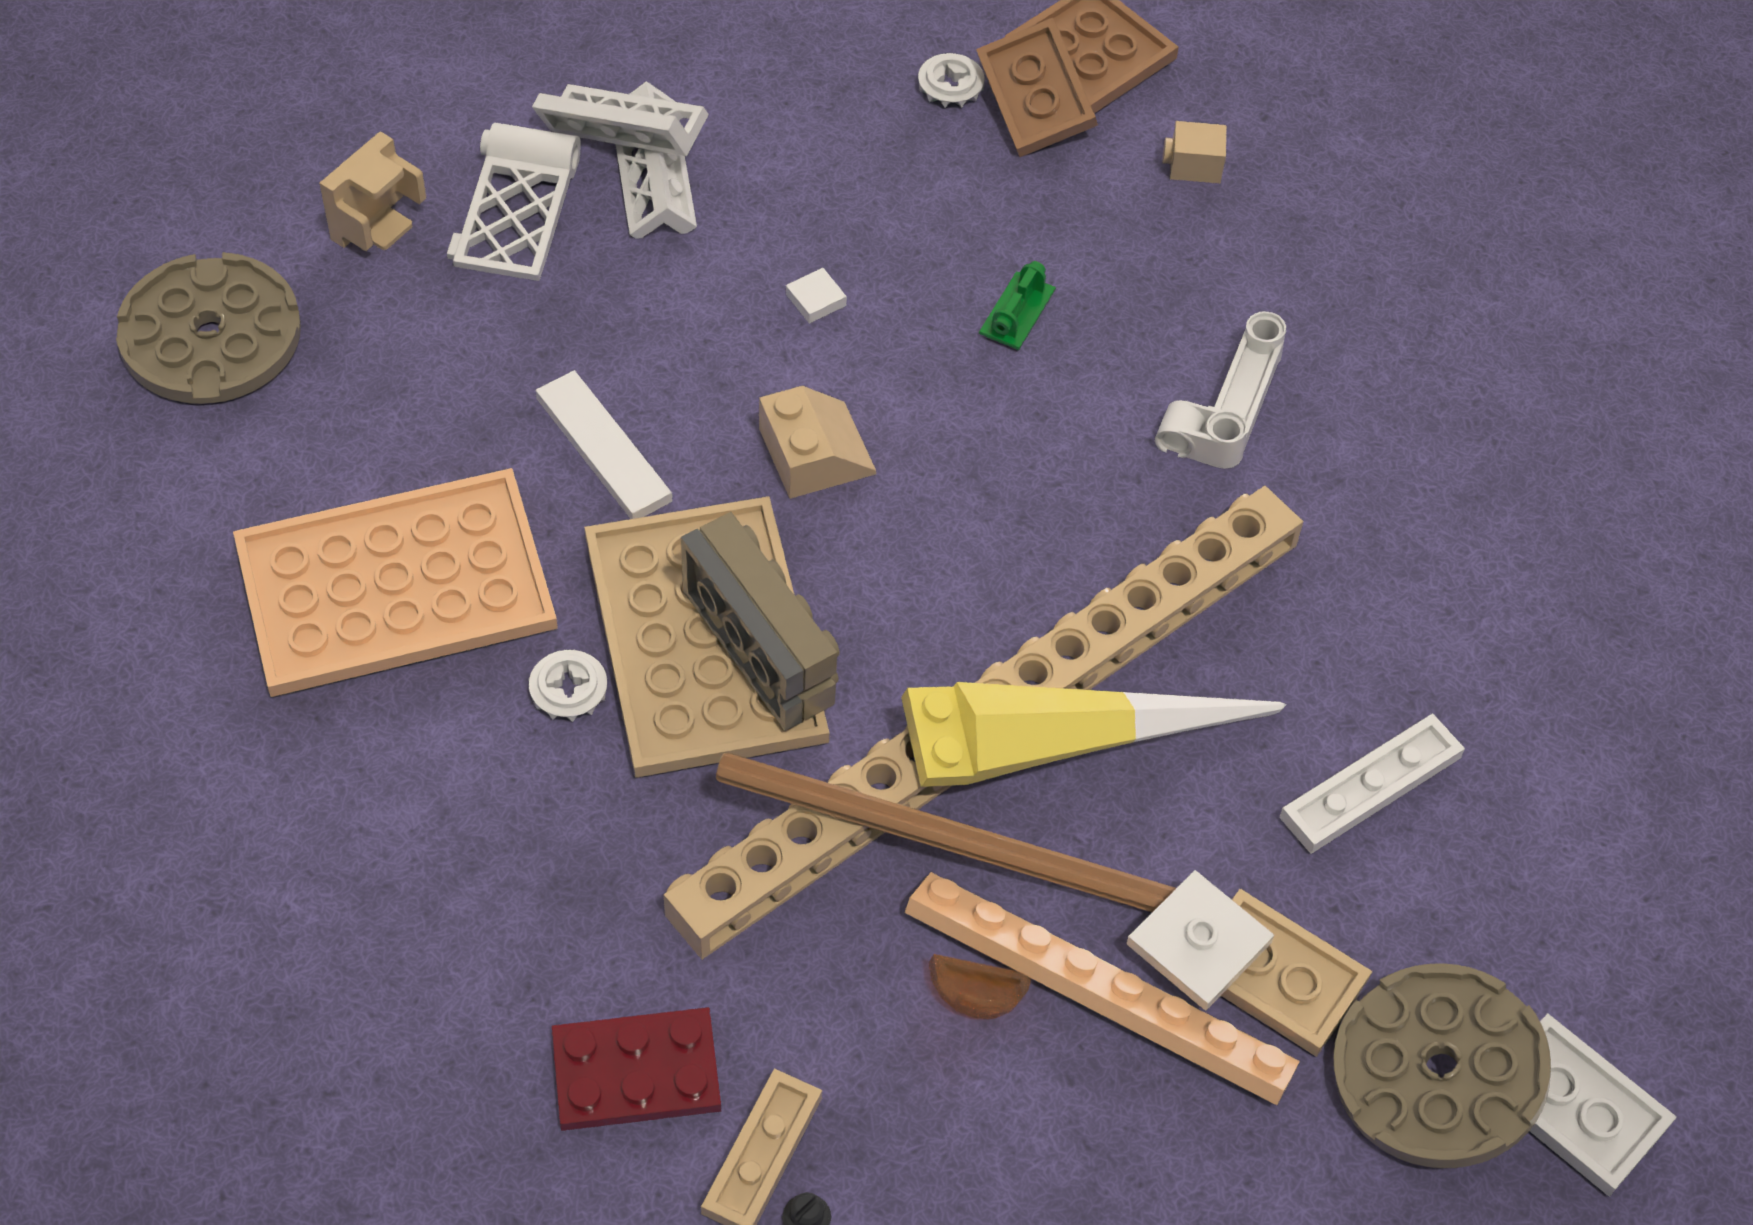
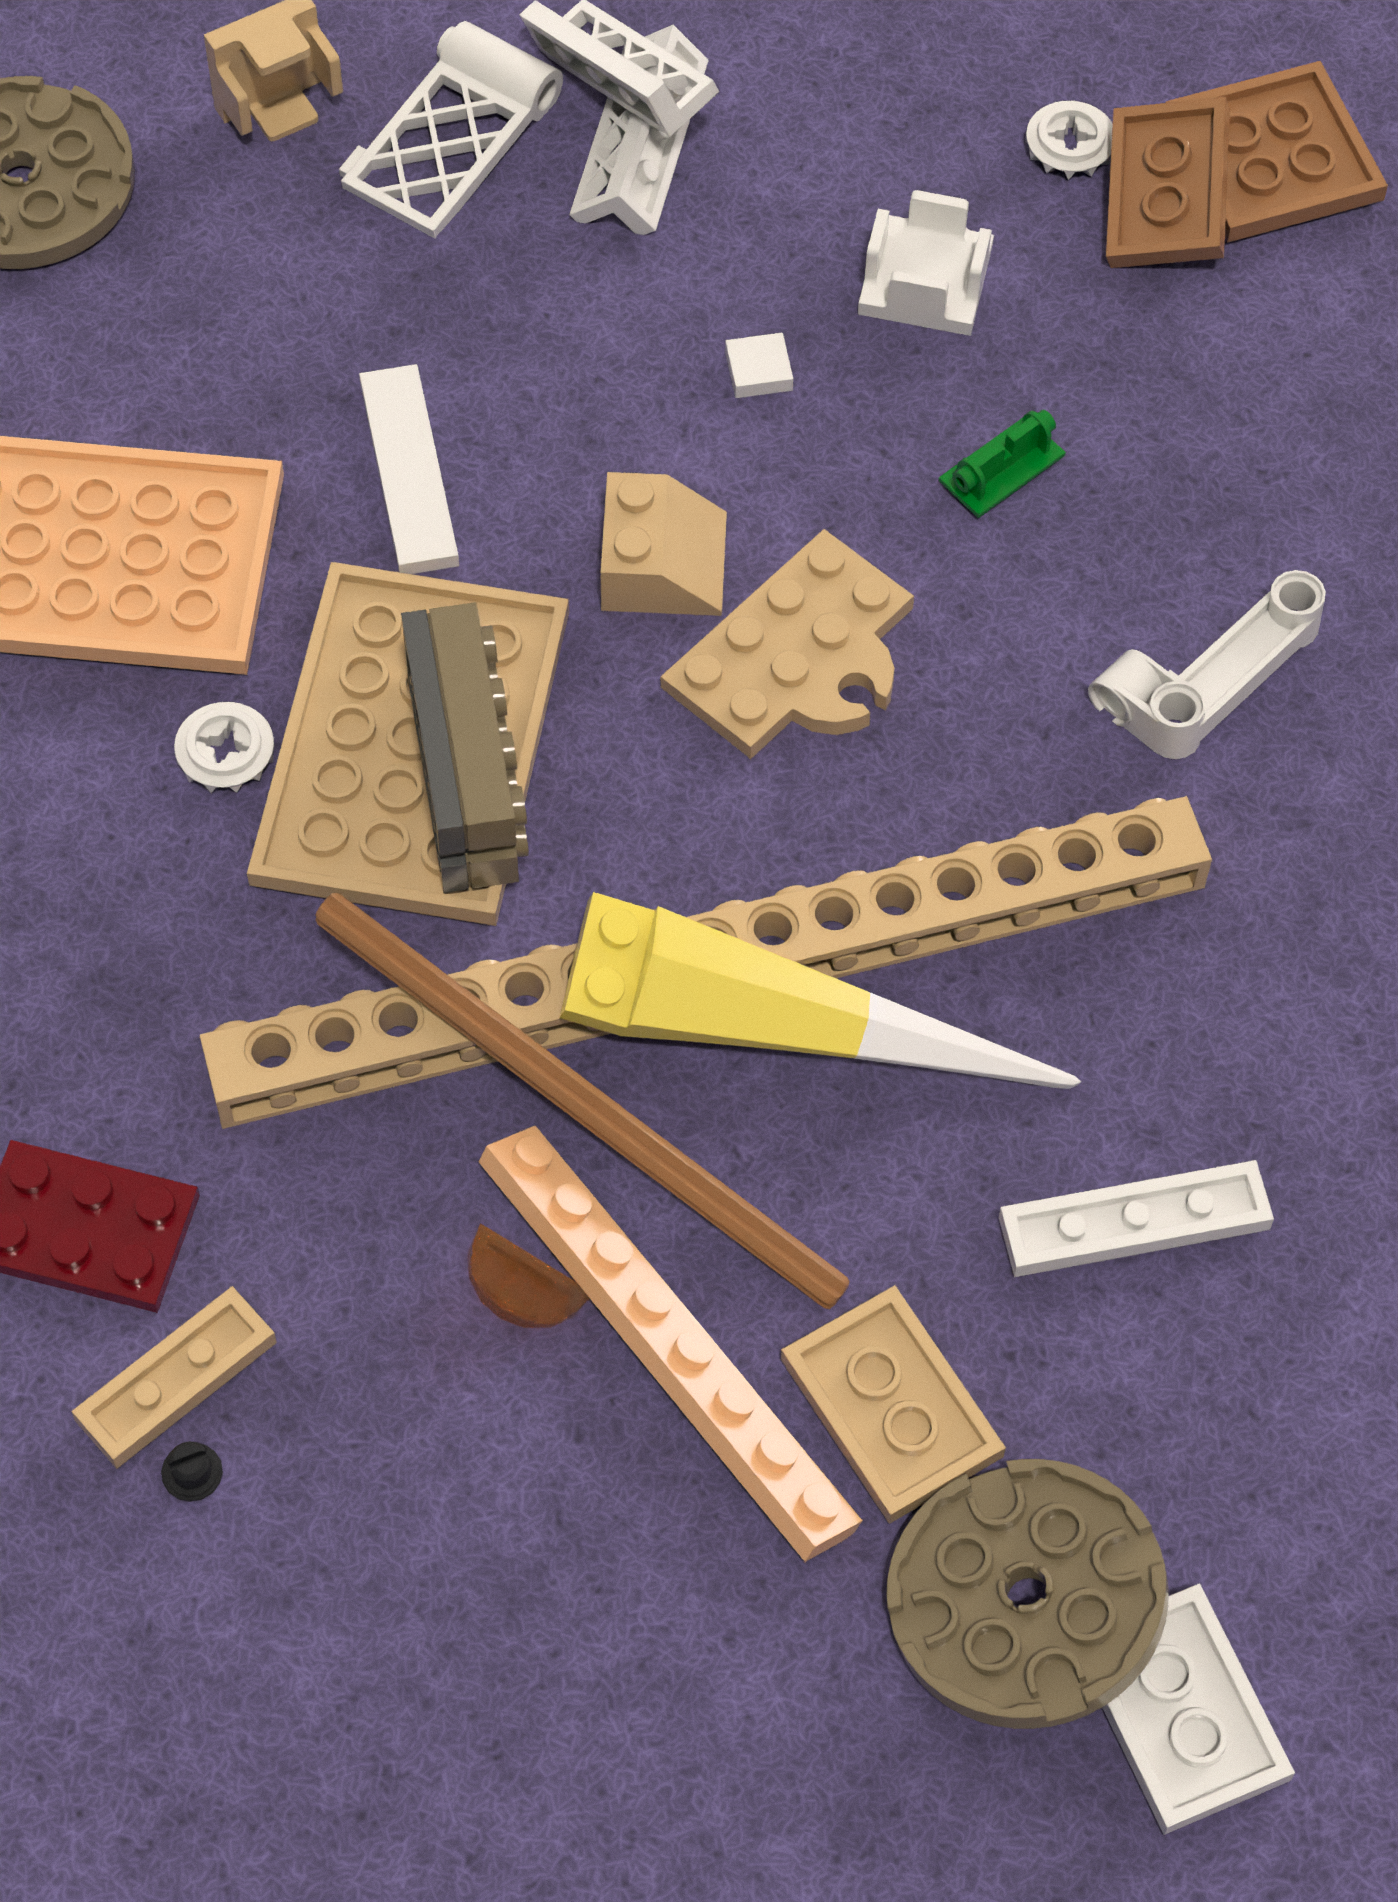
camera: 25 degrees right, 5 degrees up
white plate [1127,870,1274,1011] -> none
tan brick [1163,121,1226,183] -> none
none -> tan plate [660,529,914,759]
none -> white panel [858,190,994,336]

